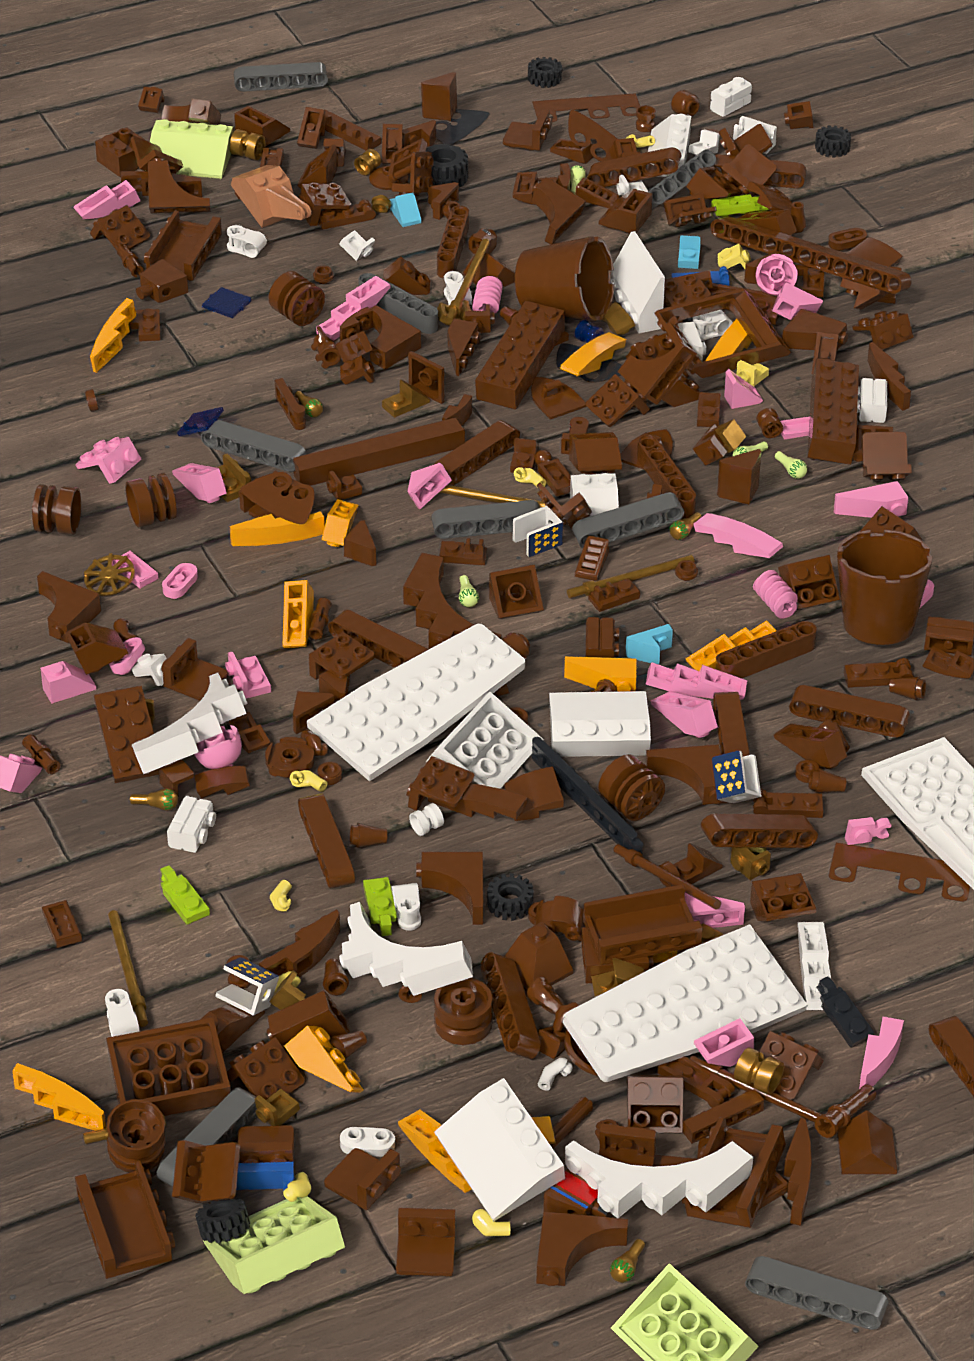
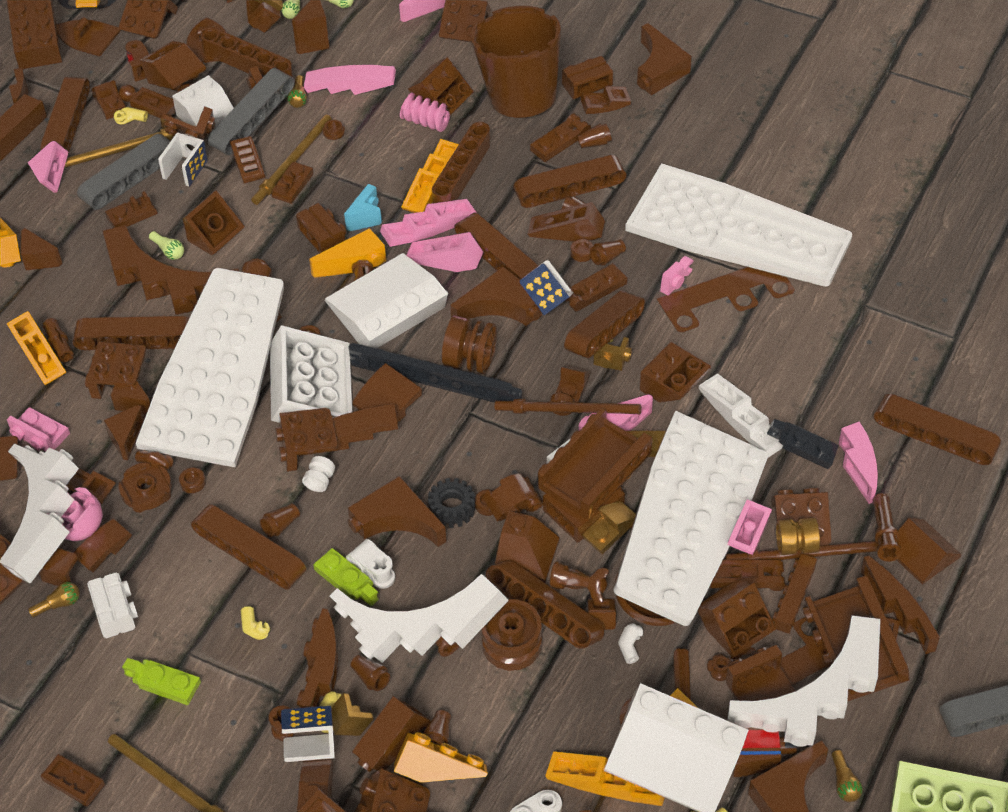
camera: 35 degrees left, 10 degrees up
light yellow arm [290,770,327,792] -> none

